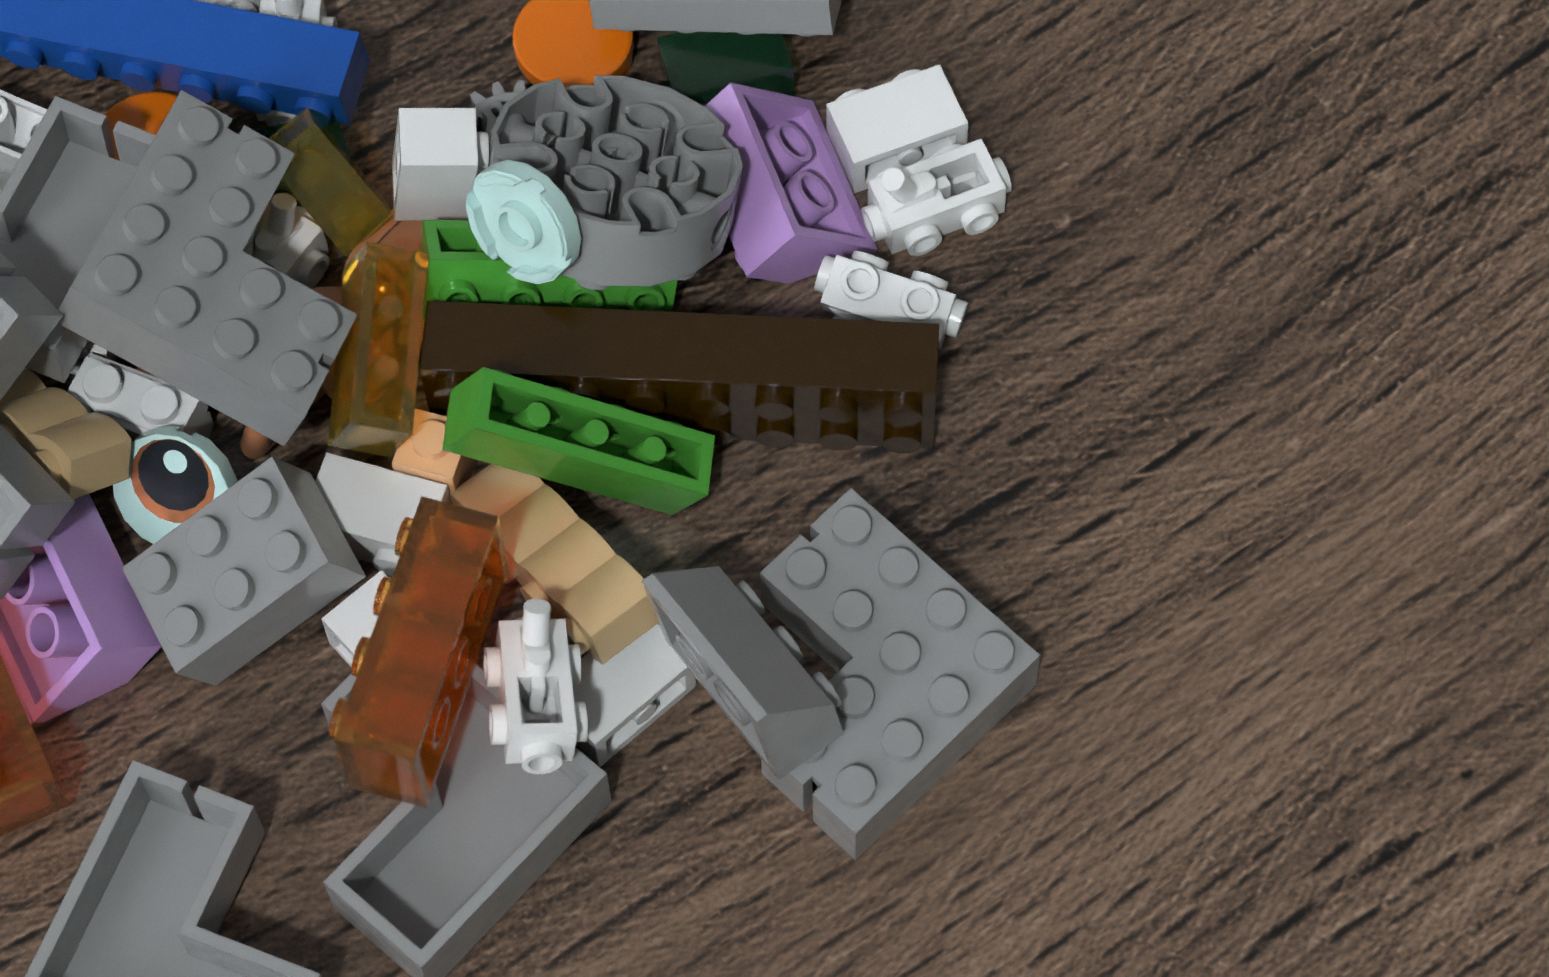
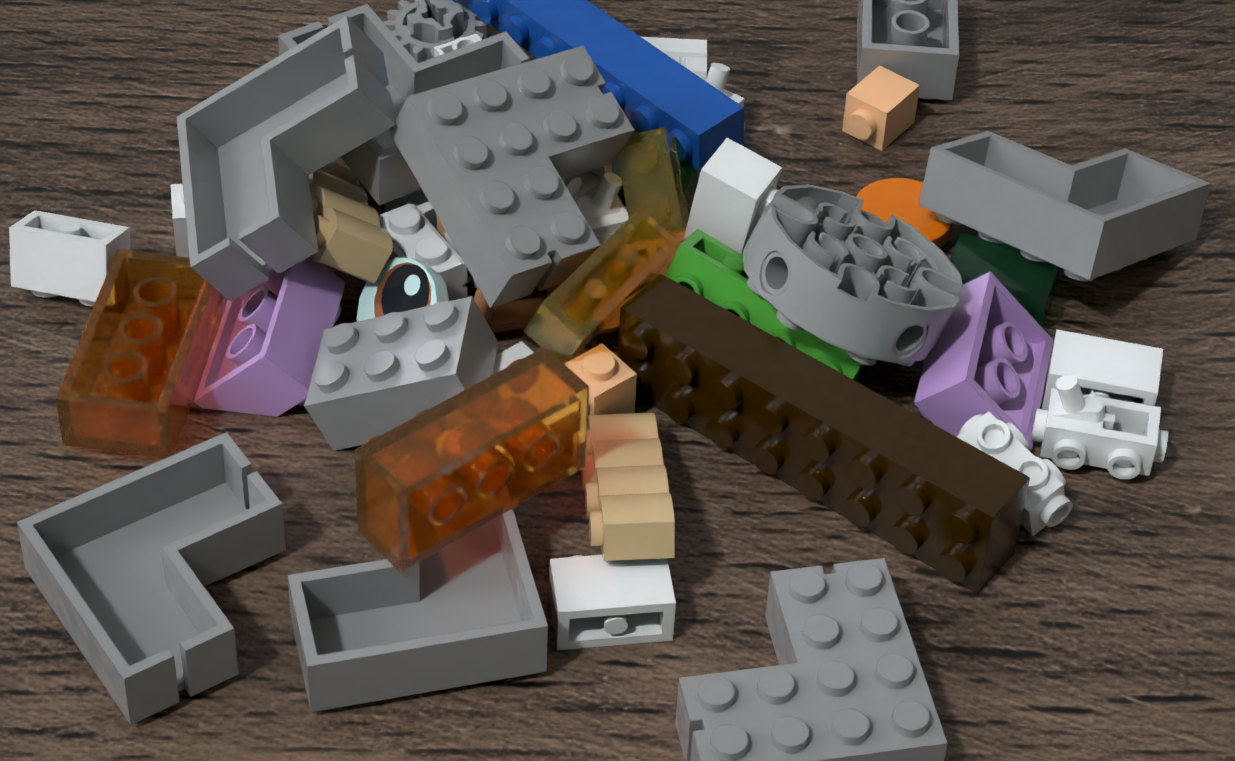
camera: 30 degrees right, 20 degrees down
bright green brick [442,367,715,515] -> none
light aqua tile [465,160,581,284] -> none
white brick [483,599,588,774] -> none
light grey slope [642,566,844,780] -> none

